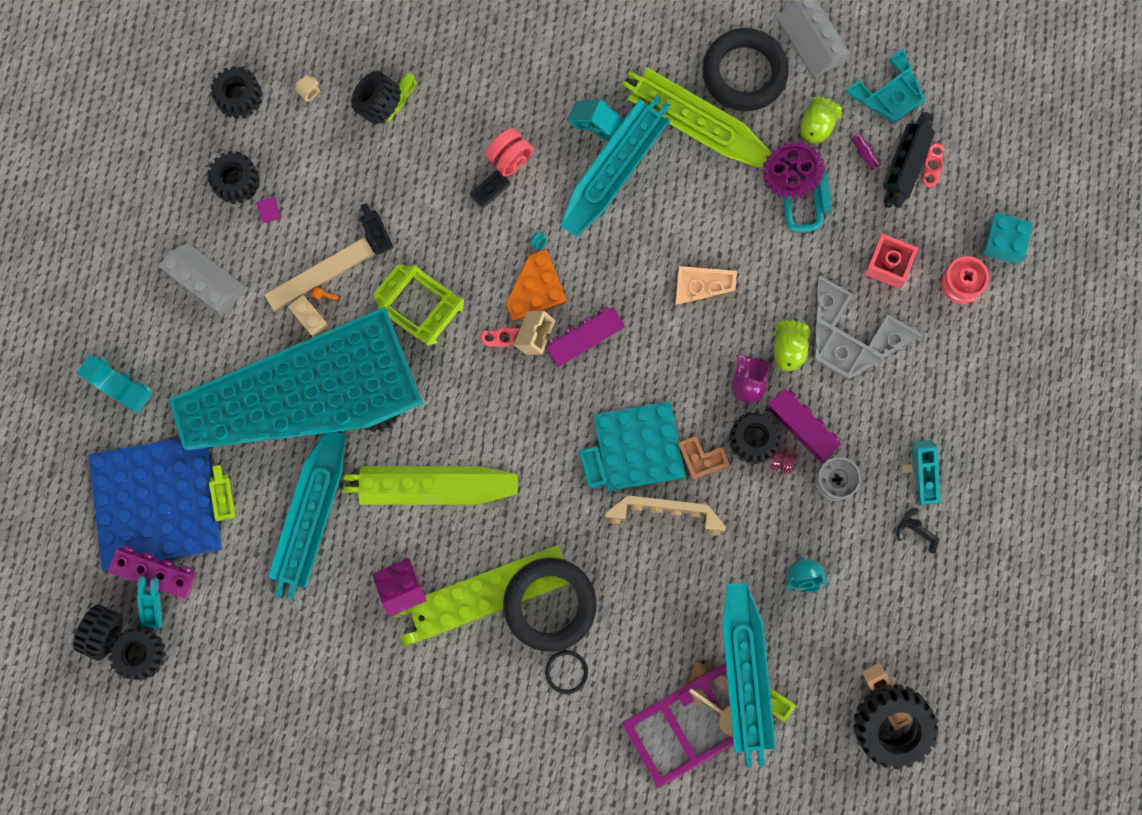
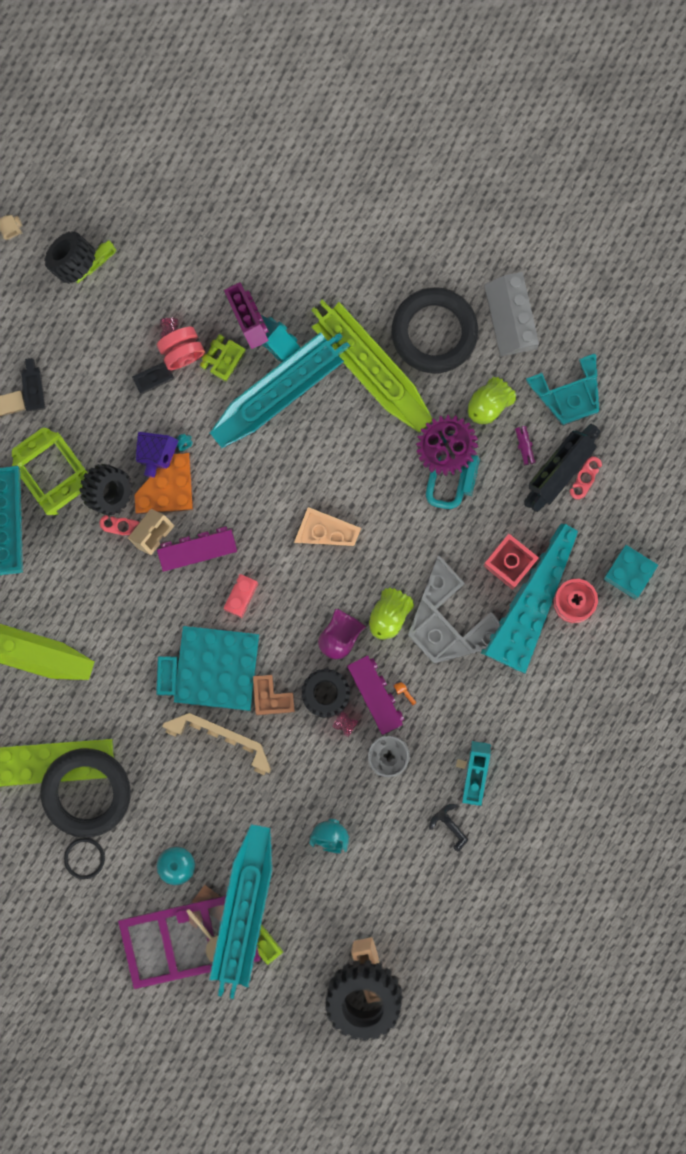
camera: 20 degrees right, 5 degrees up
none -> black tyre [80,464,133,515]
none -> dark purple torso [136,432,178,478]
none -> teal cylinder [156,846,196,886]
none -> clear pink wheel [160,318,179,339]
none -> lime plate [199,334,246,382]
none -> coral brick [223,574,258,618]
none -> magenta brick [224,282,269,349]
none -> orange hand [394,682,417,705]
none -> teal wing [481,523,579,674]

